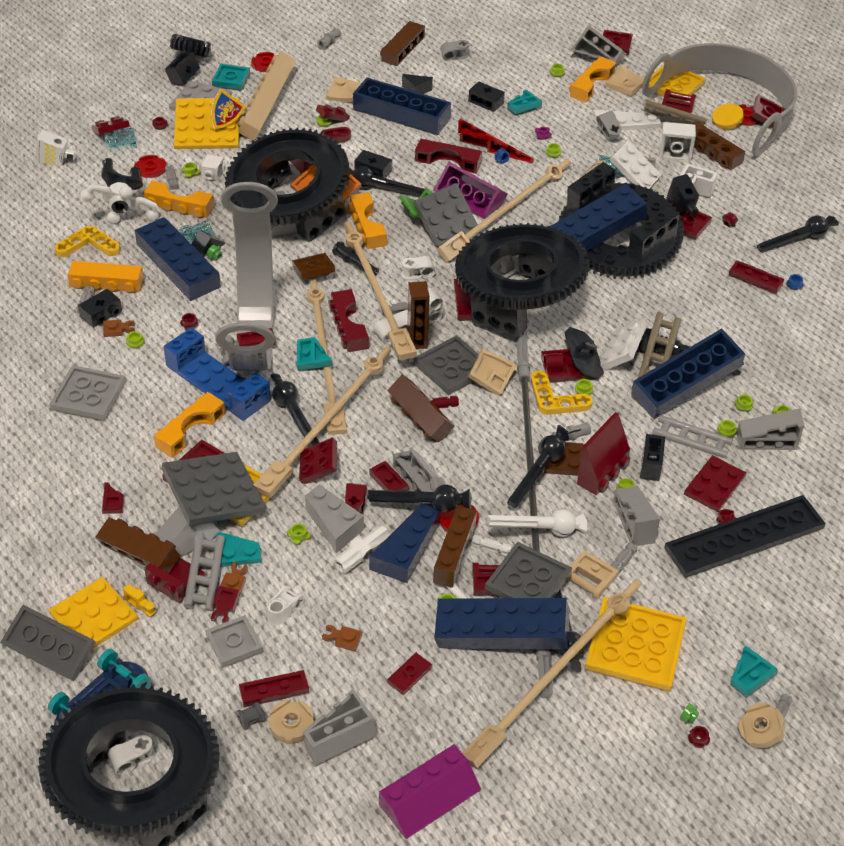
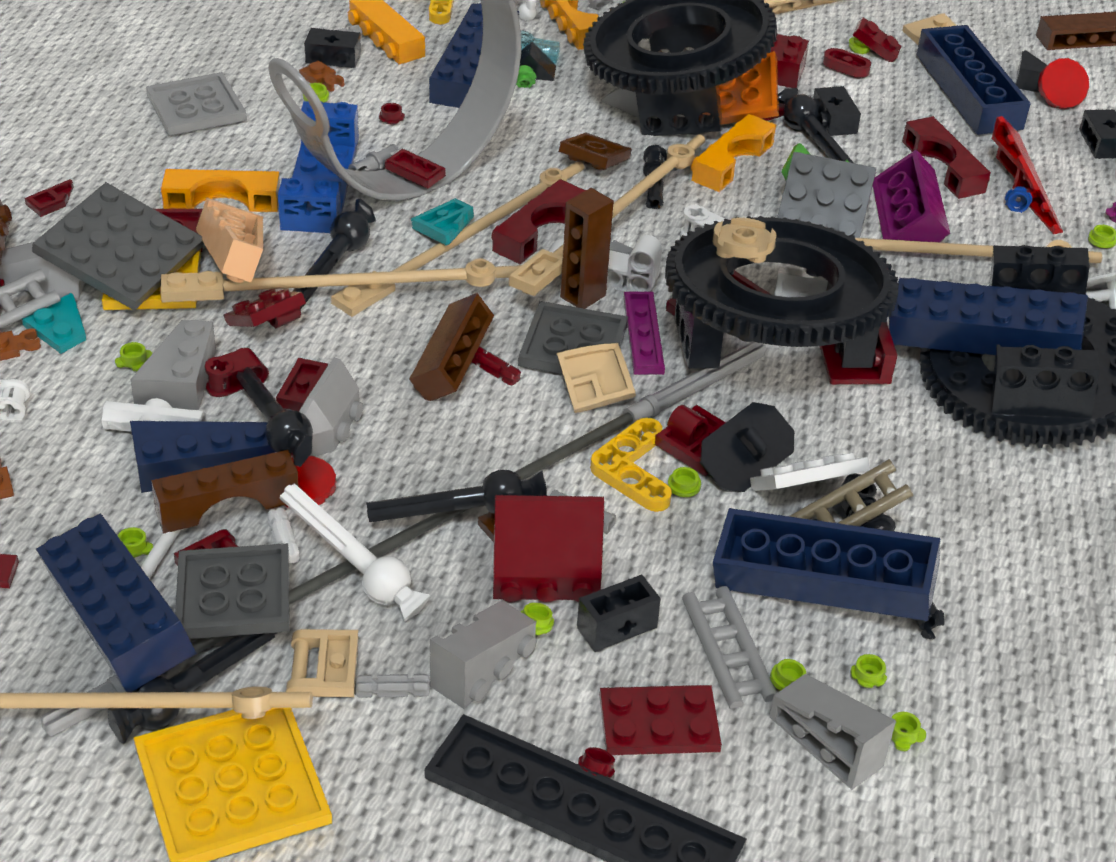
camera: 50 degrees right, 5 degrees down
none -> light nougat wedge [196,198,263,283]
none -> magenta tile [624,292,665,375]
none -> tan plate [713,218,776,263]
none -> red tile [1038,58,1089,109]

